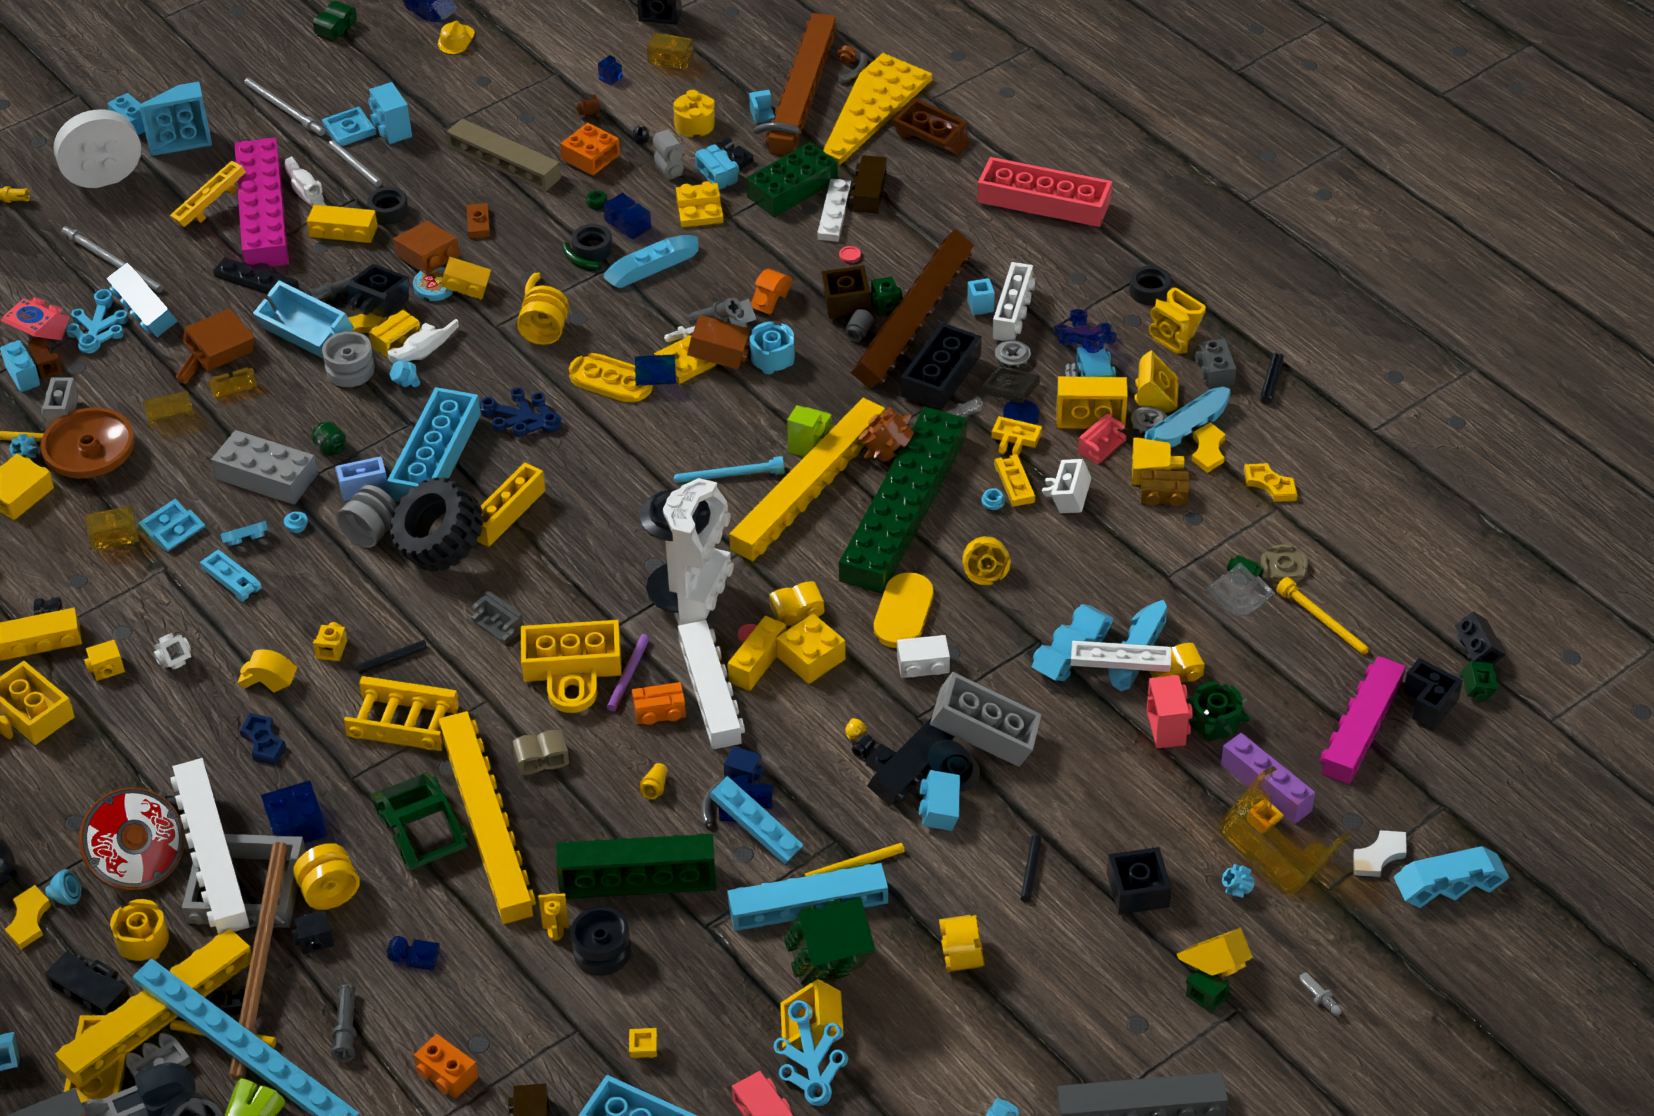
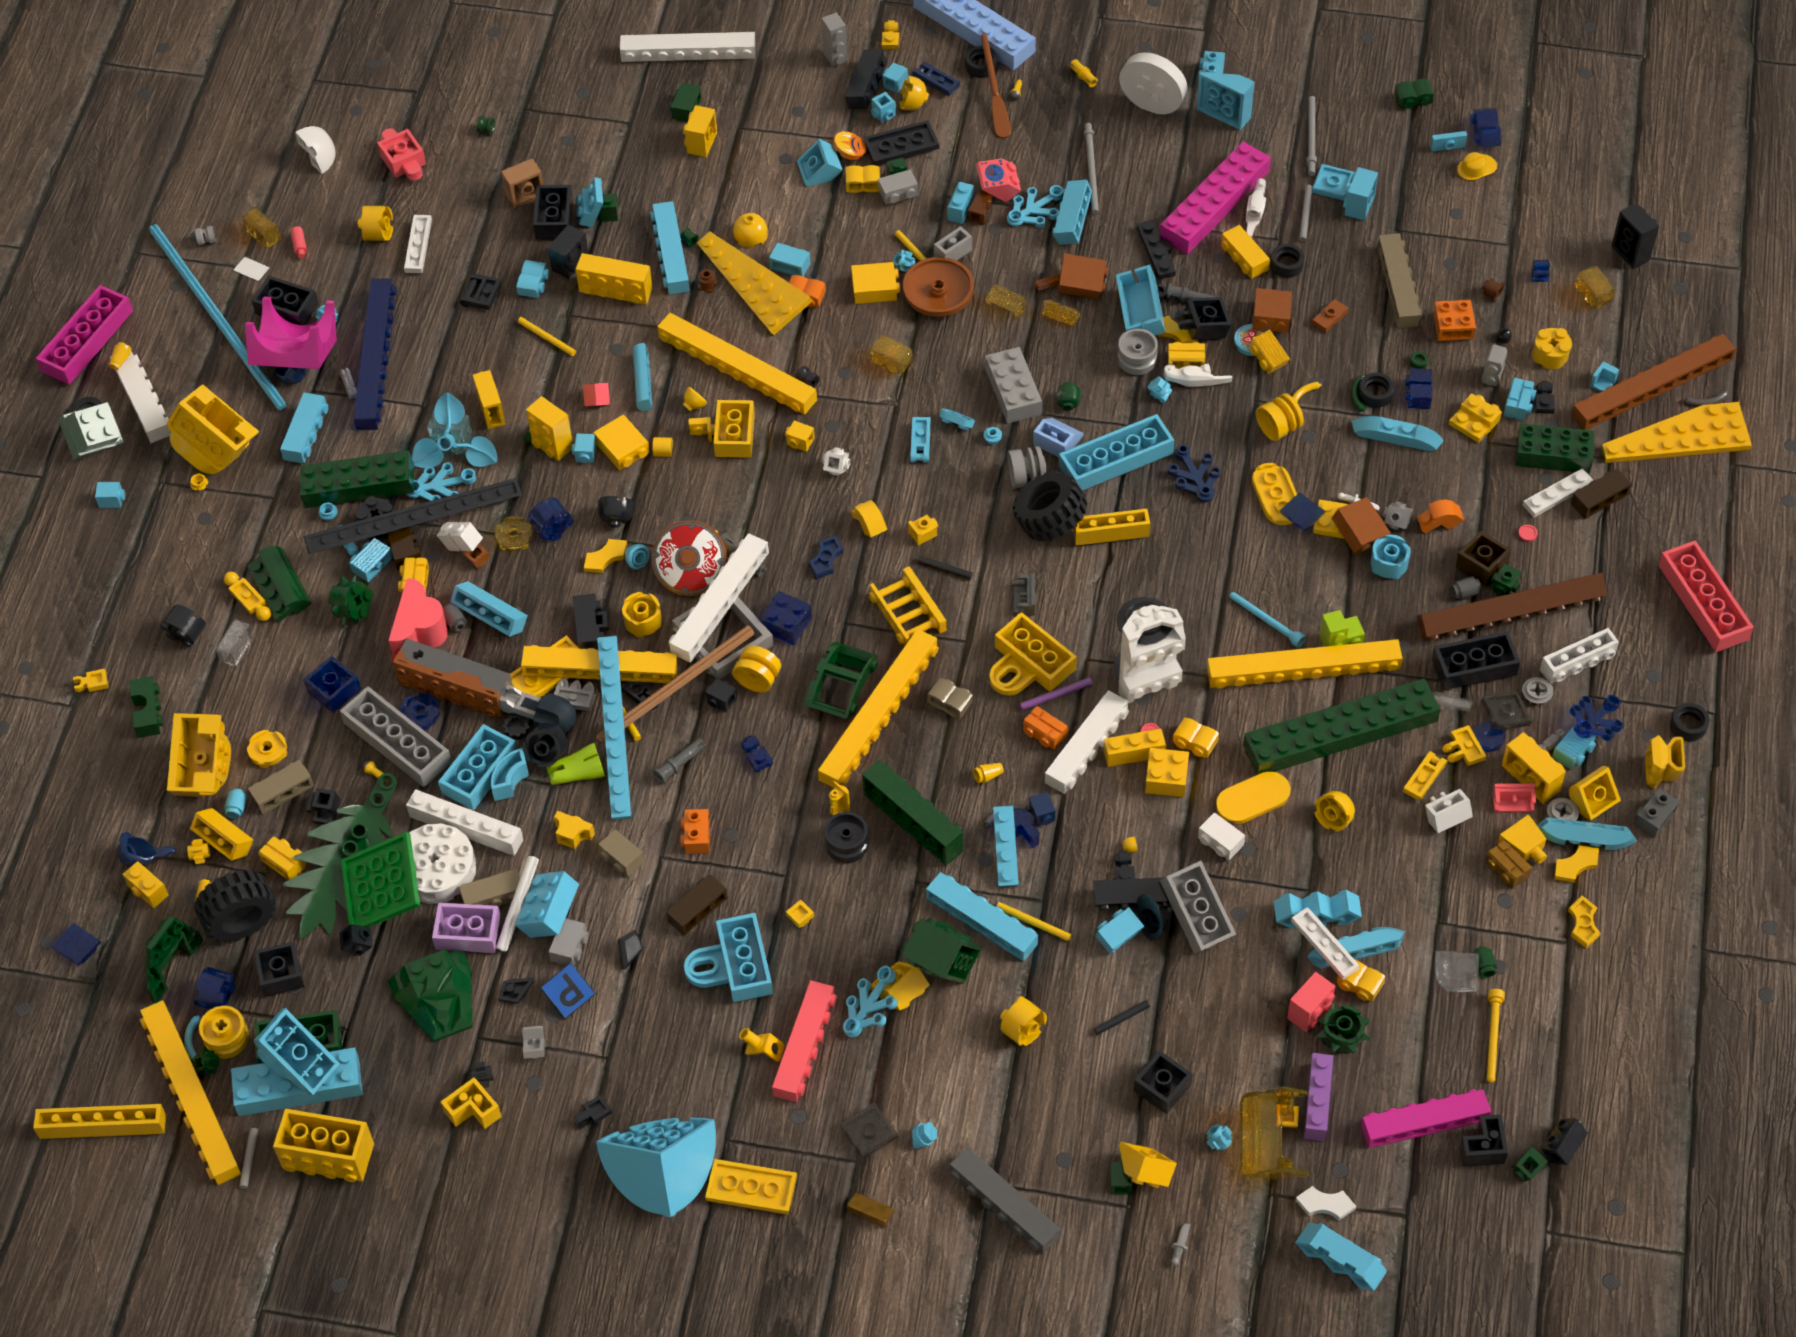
camera: 50 degrees right, 10 degrees up
medium azure slope [138,499,205,552] -> none
yellow hinge [170,161,246,227] -> none
dark grey pin [688,297,741,326] -> none
dark grey piece [754,122,801,135] -> none
dark orange plate [837,45,856,64] -> none
dark orange brick [859,407,914,462] -> none
reddish brown slope [892,98,970,155] -> none
medium azure brick [967,278,995,316] -> none
medium azure plate [981,488,1005,510] -> none
black axle [1260,353,1284,404] -> none
dark tan tile [1260,544,1308,584] -> none
none -> medium azure plate [1430,131,1467,152]

